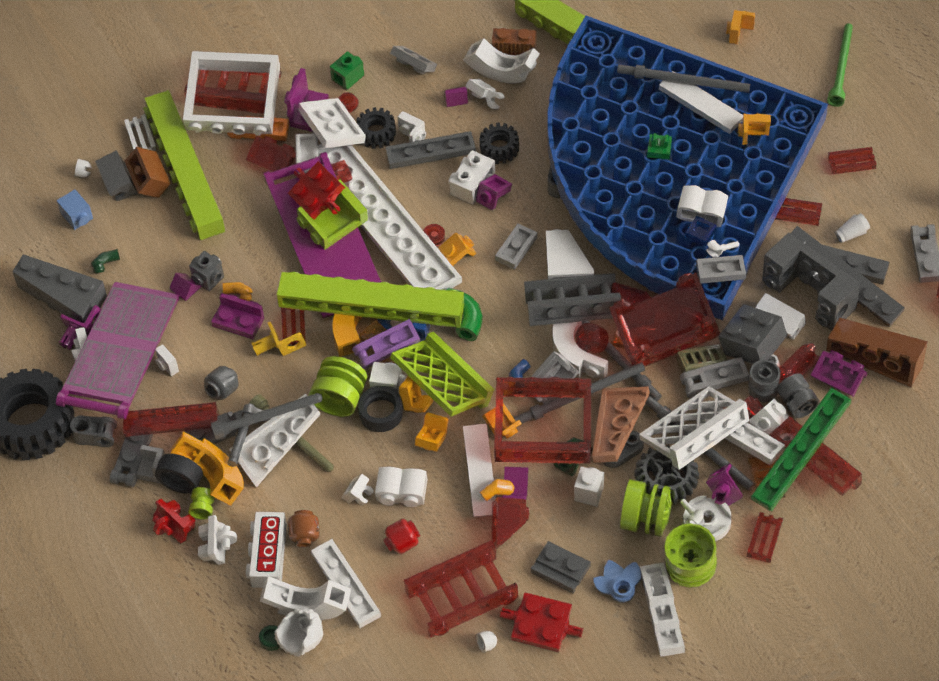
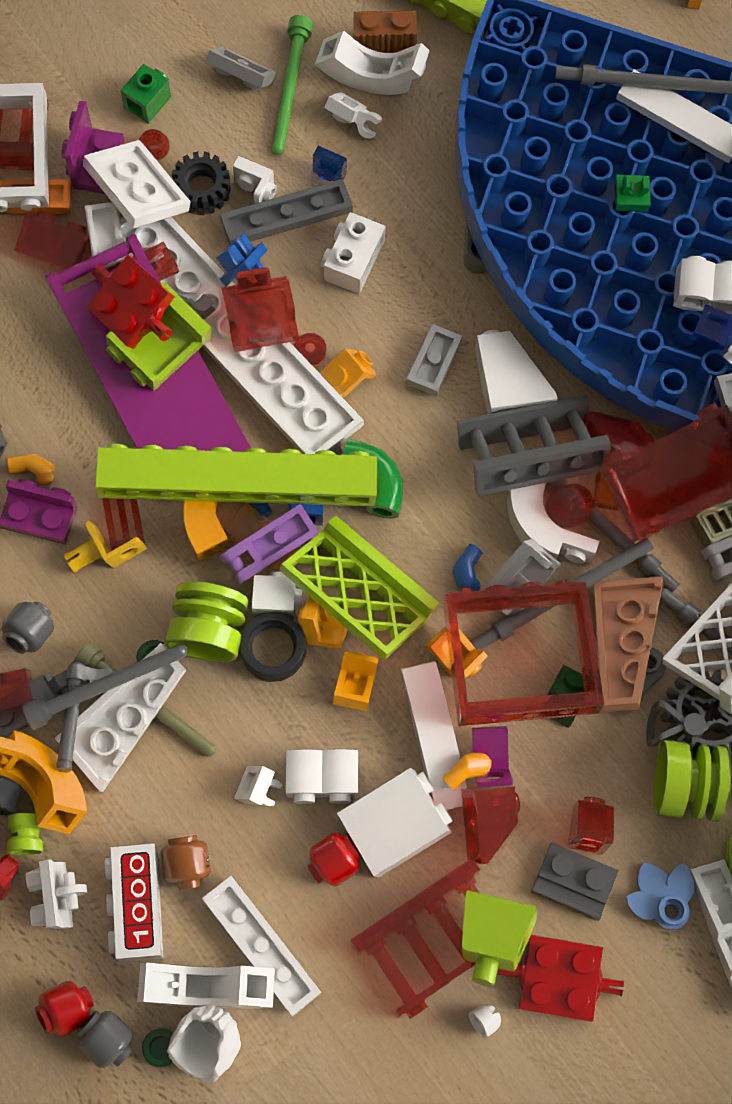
camera: 15 degrees left, 15 degrees up
magenta slope [444,87,468,107] -> none
magenta bracket [475,174,512,210] -> none
black tyre [479,123,519,165] -> none
white brick [574,467,604,506] -> none
none -> red head [35,981,94,1037]
none -> dark grey head [76,1011,132,1068]
none -> dark grey hand [178,294,215,320]
none -> blue hips [216,233,268,291]
none -> clear red panel [221,267,299,352]
none -> bright green piece [272,15,314,155]
none -> clear blue plate [312,145,347,181]
none -> white brick [337,768,453,878]
none -> lime torso [462,890,537,987]
none -> clear red slope [567,797,614,855]
none -> dark grey piece [646,699,706,747]

